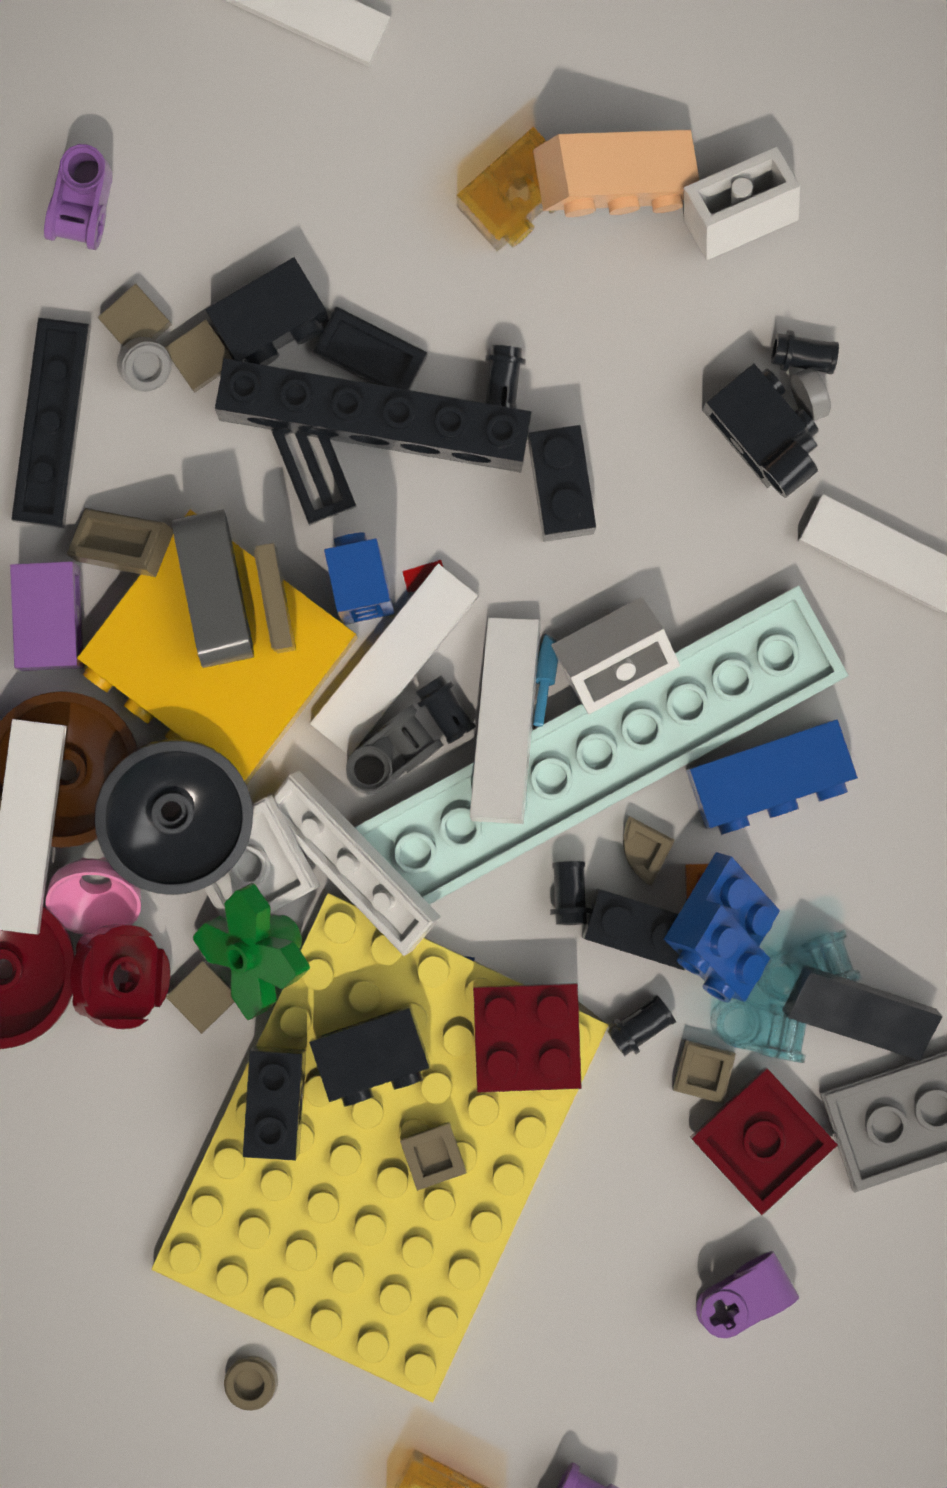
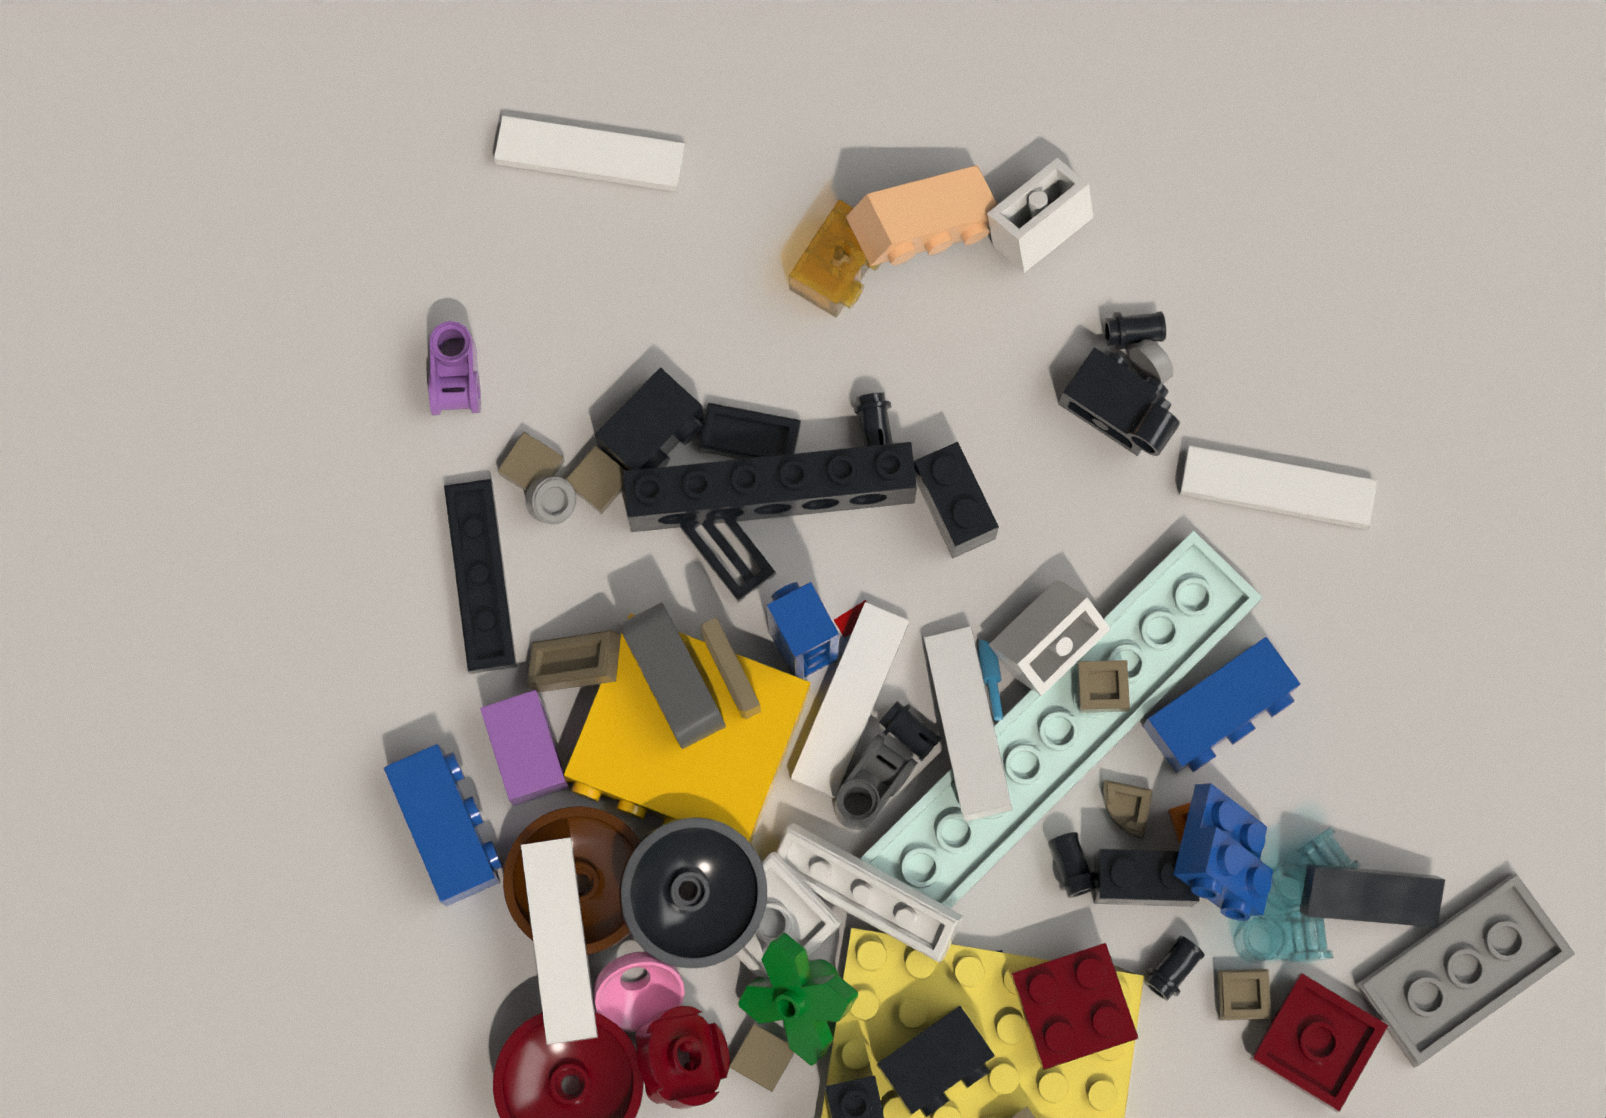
camera: 15 degrees left, 10 degrees down
none -> dark tan tile [1077,660,1130,713]

